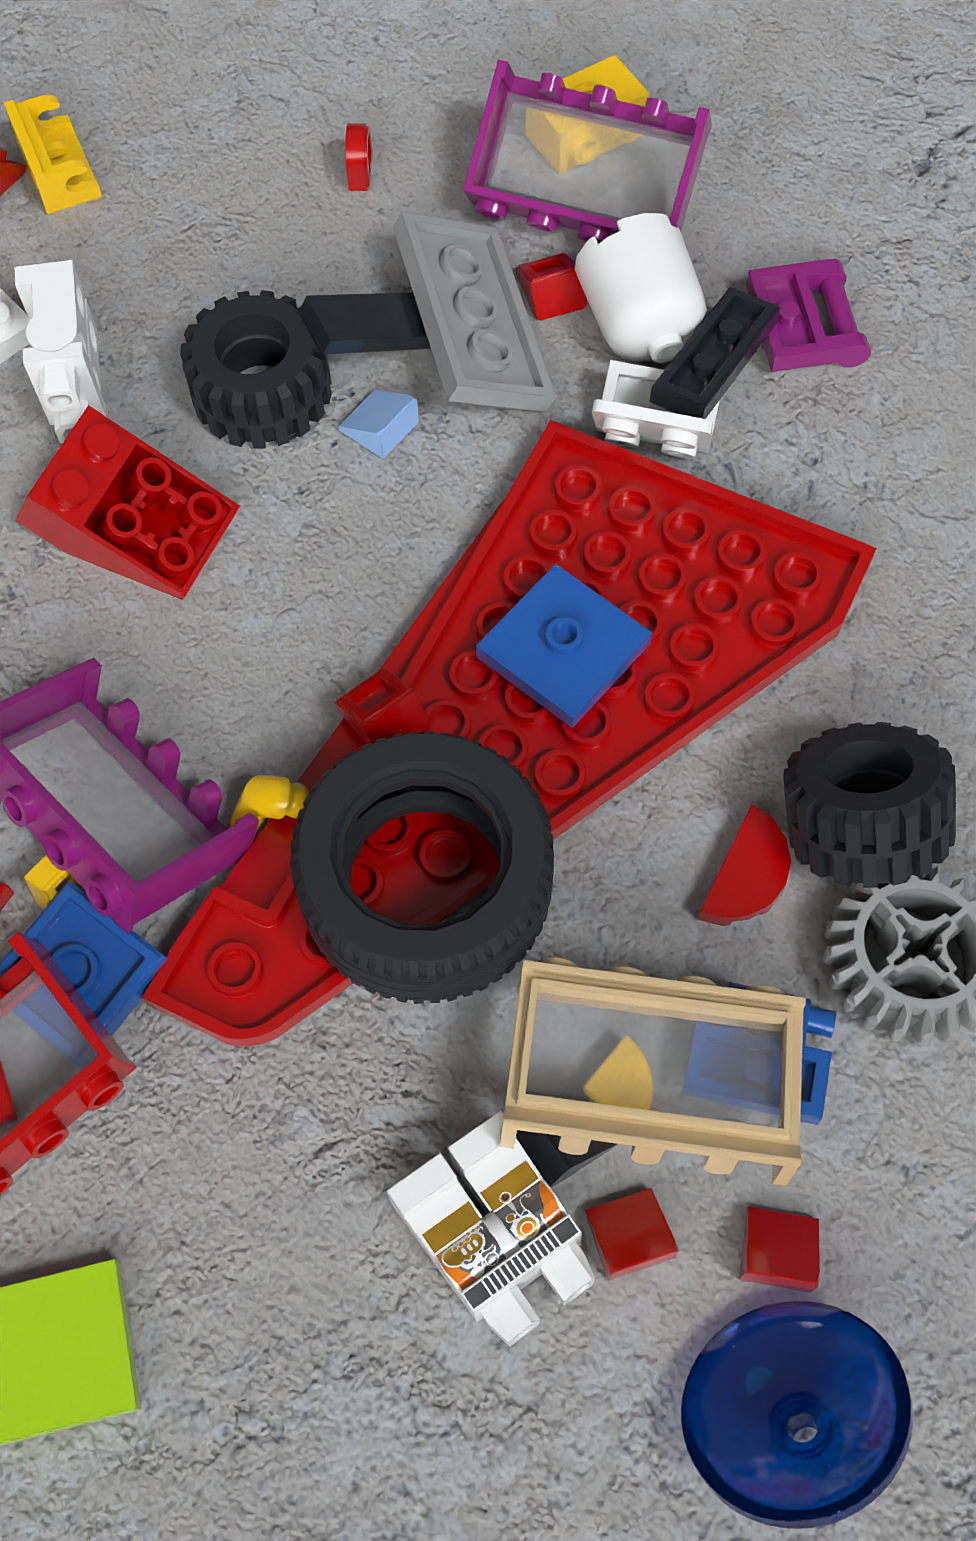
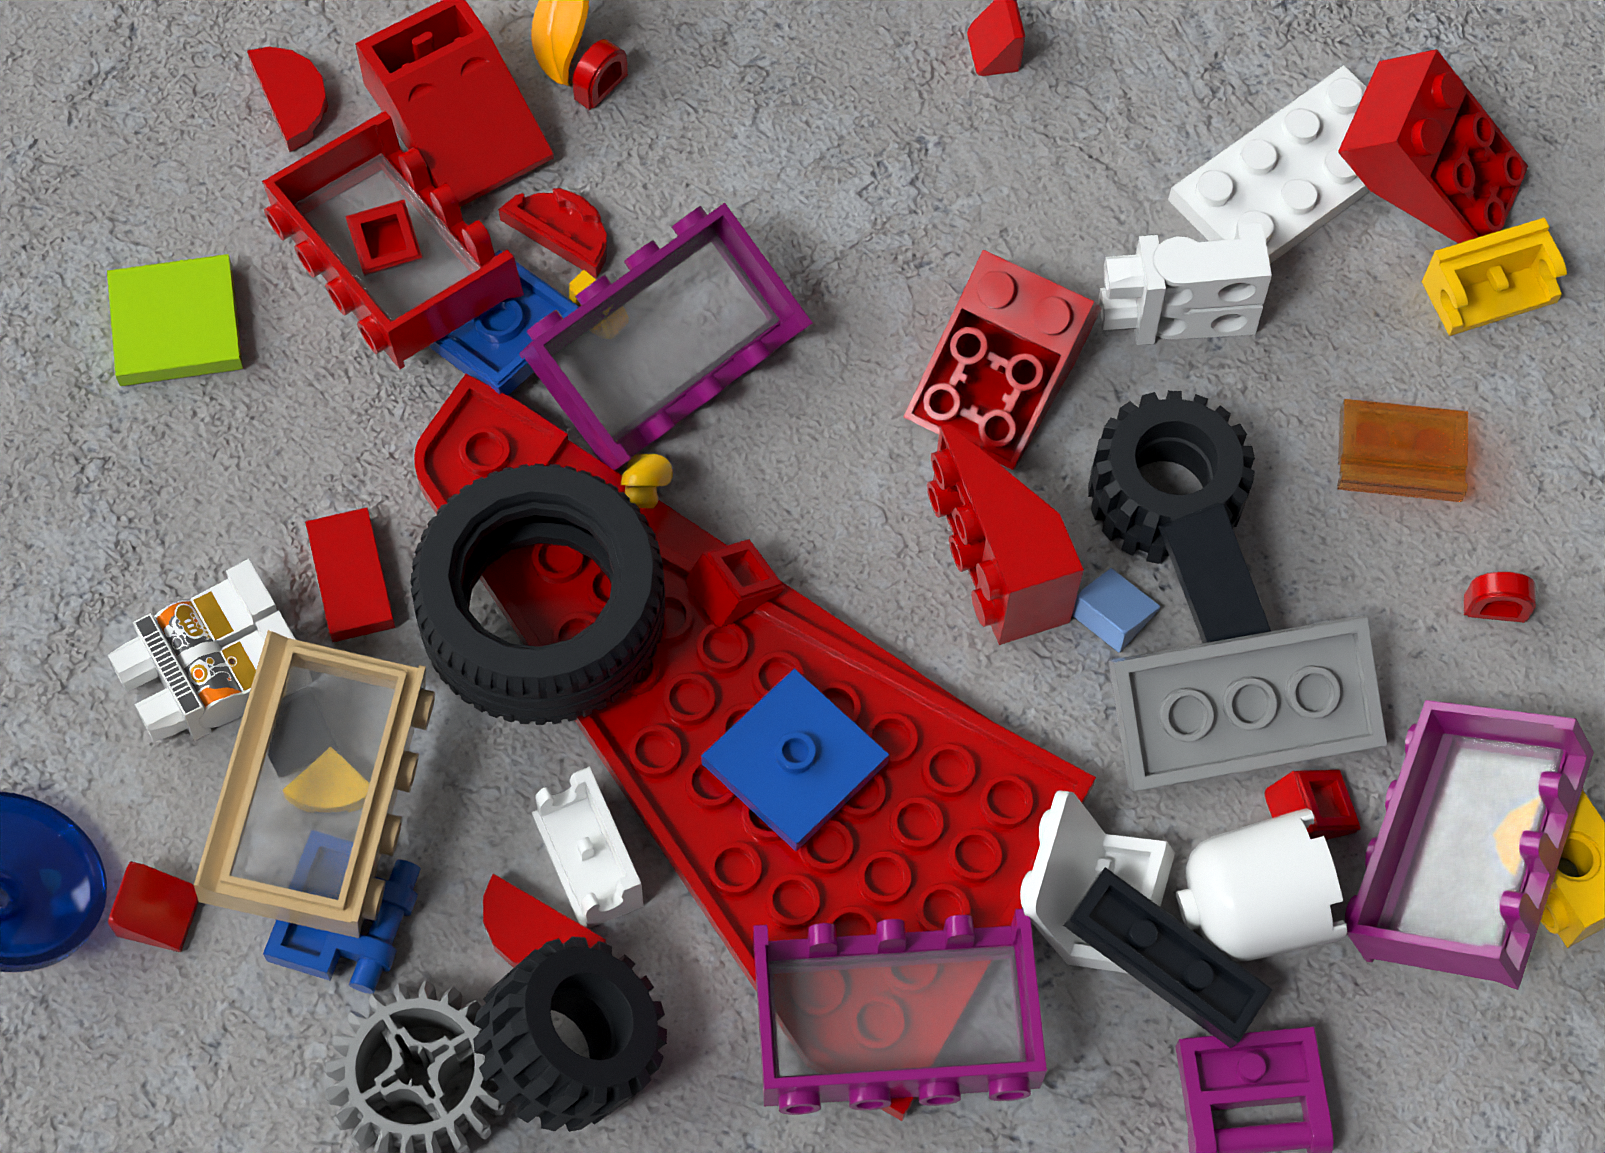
camera: 90 degrees right, 0 degrees up
red slope [584,1188,679,1281] -> none
none -> red tile [305,507,395,643]
none -> white hinge [532,766,644,929]
none -> window [753,909,1047,1115]
none -> red slope [927,423,1084,645]
none -> clear orange plate [1337,399,1468,502]

